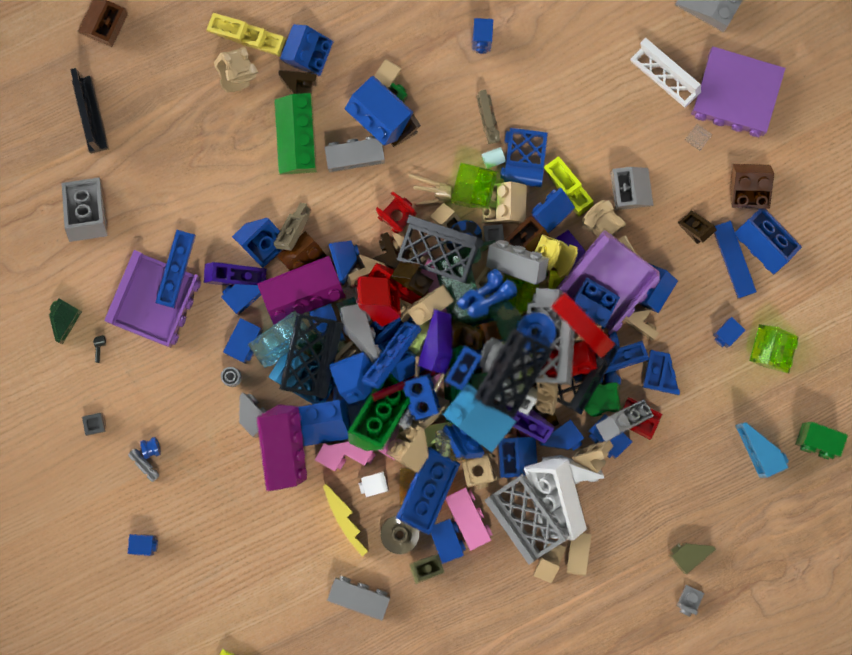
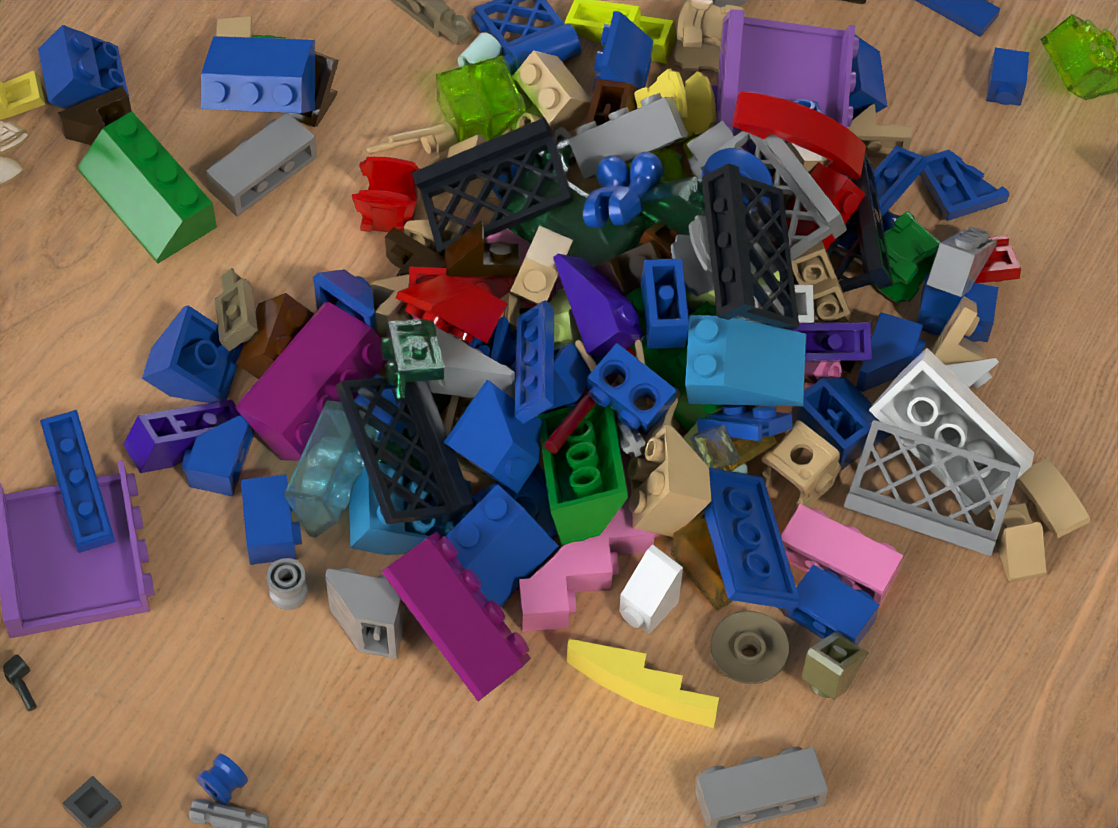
camera: 35 degrees left, 25 degrees down
none -> clear green bracket [381,319,445,398]

